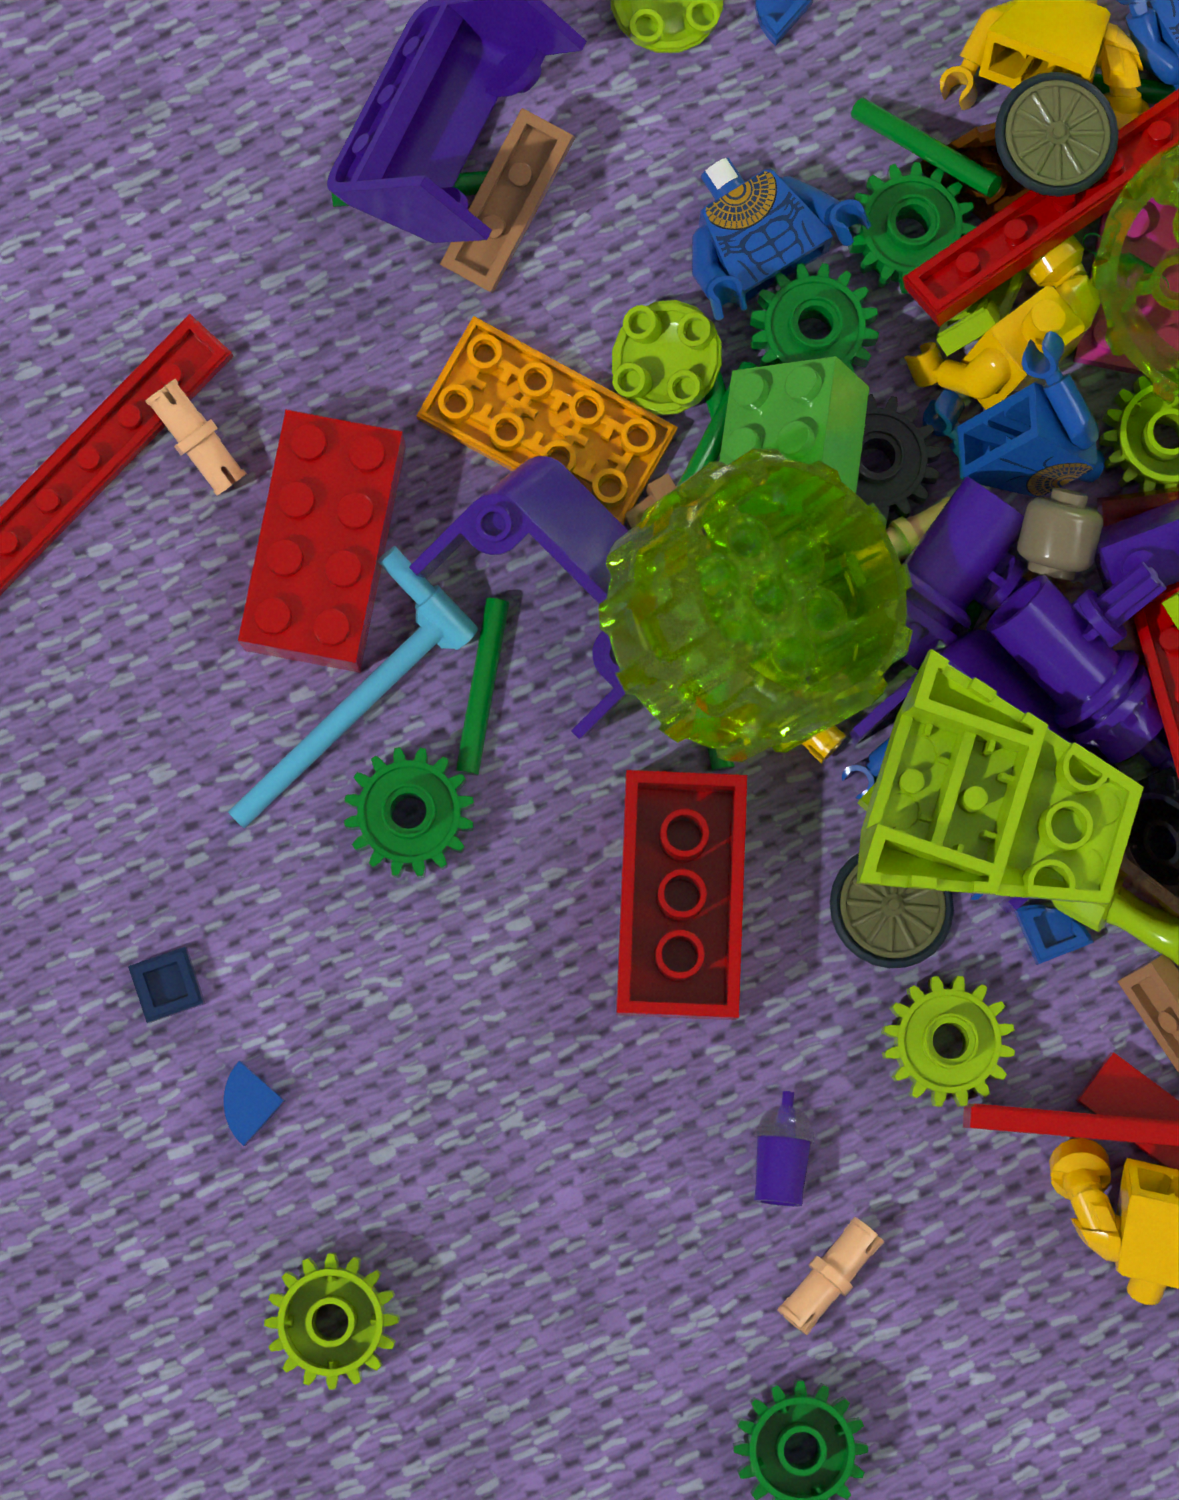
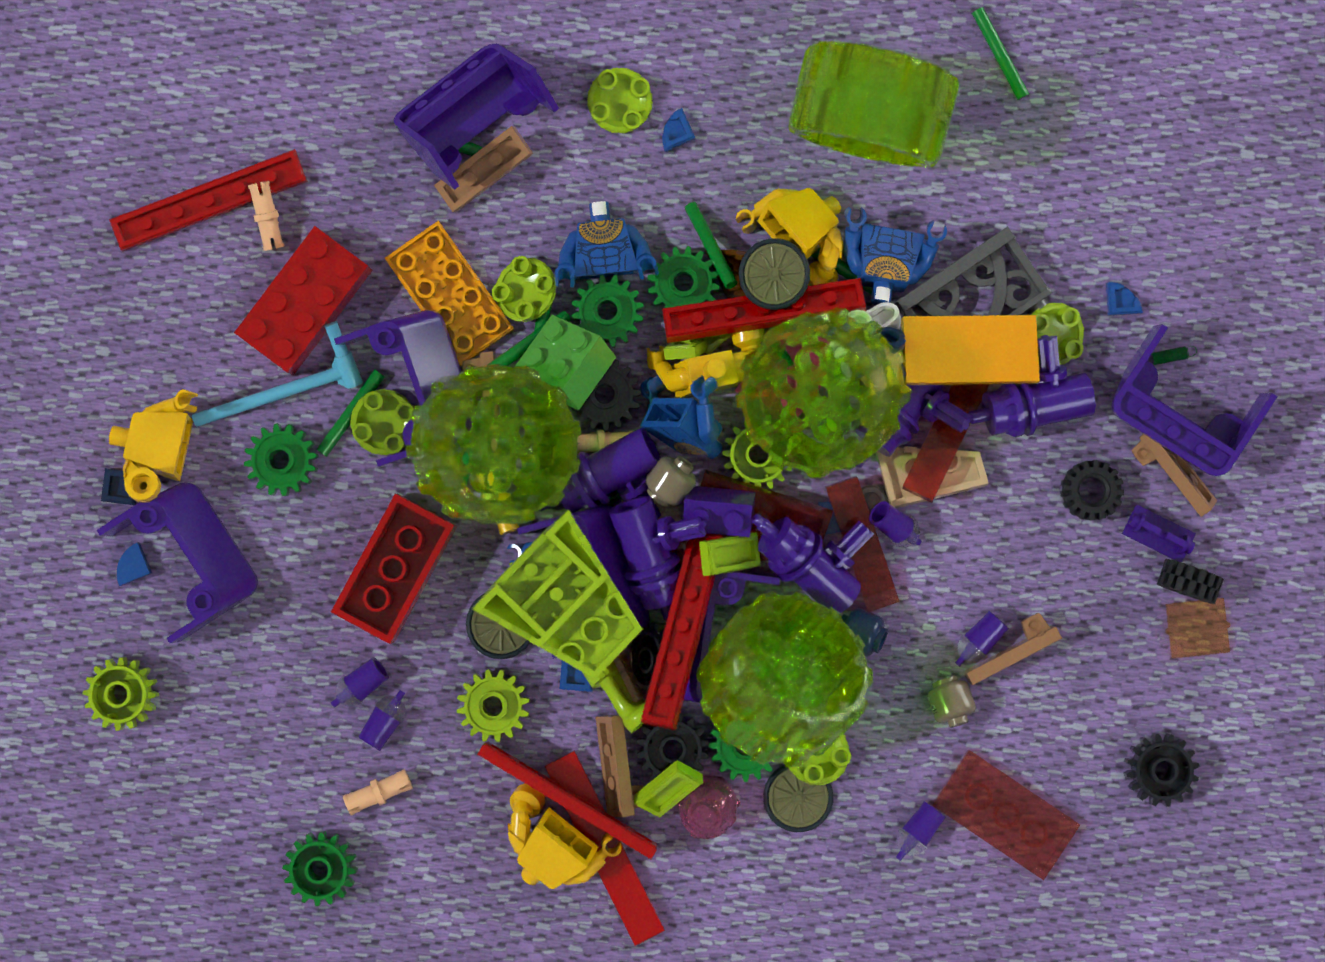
camera: 30 degrees right, 5 degrees up
none -> dark purple windscreen [97,482,258,643]
none -> yellow torso [109,389,198,503]
none -> dark purple piece [331,657,389,708]
none -> lime dish [350,389,416,455]

